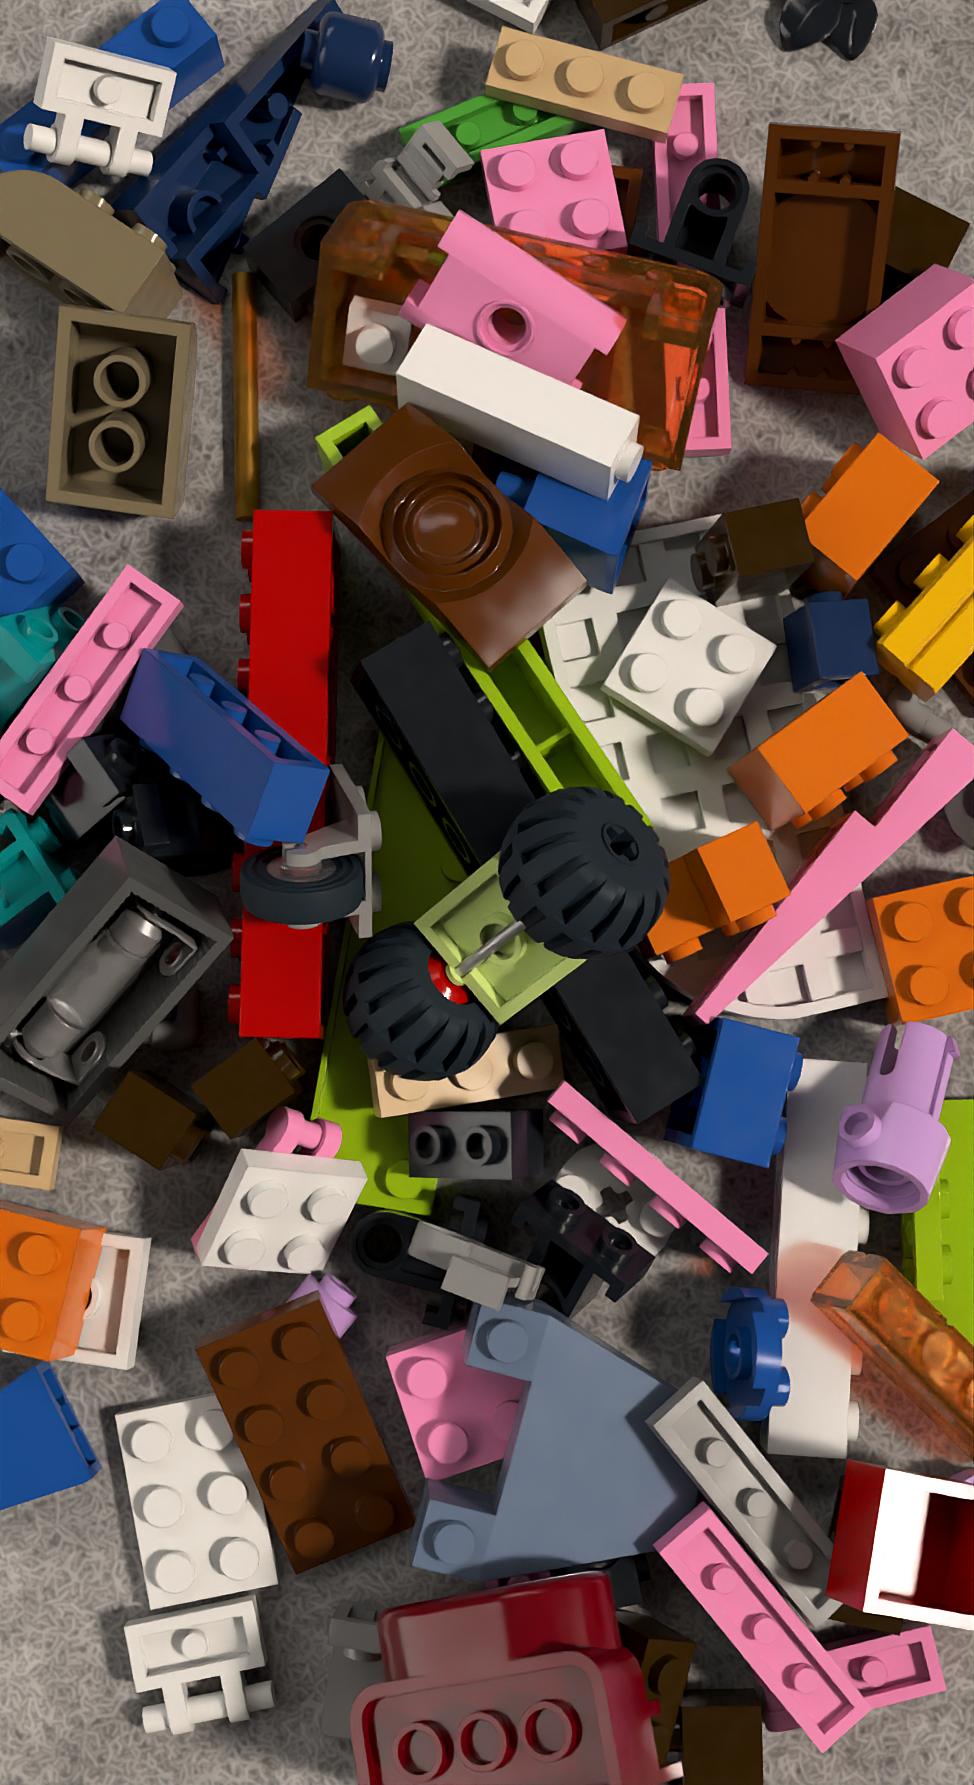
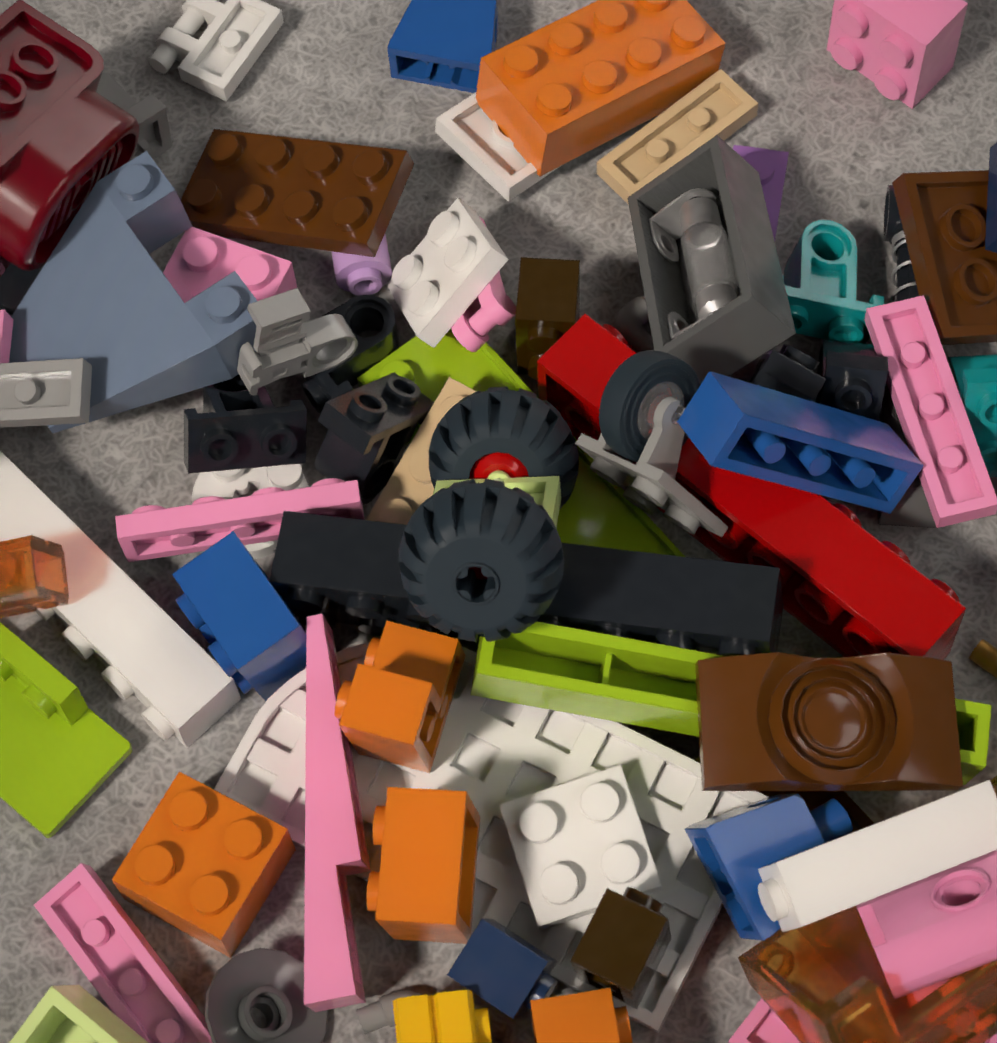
camera: 135 degrees right, 20 degrees down
dark brown brick [93,1070,213,1171] -> none
white plate [115,1393,280,1610] -> none
blue plate [710,1286,790,1421] -> none
lavender piece [832,1021,961,1214] -> none

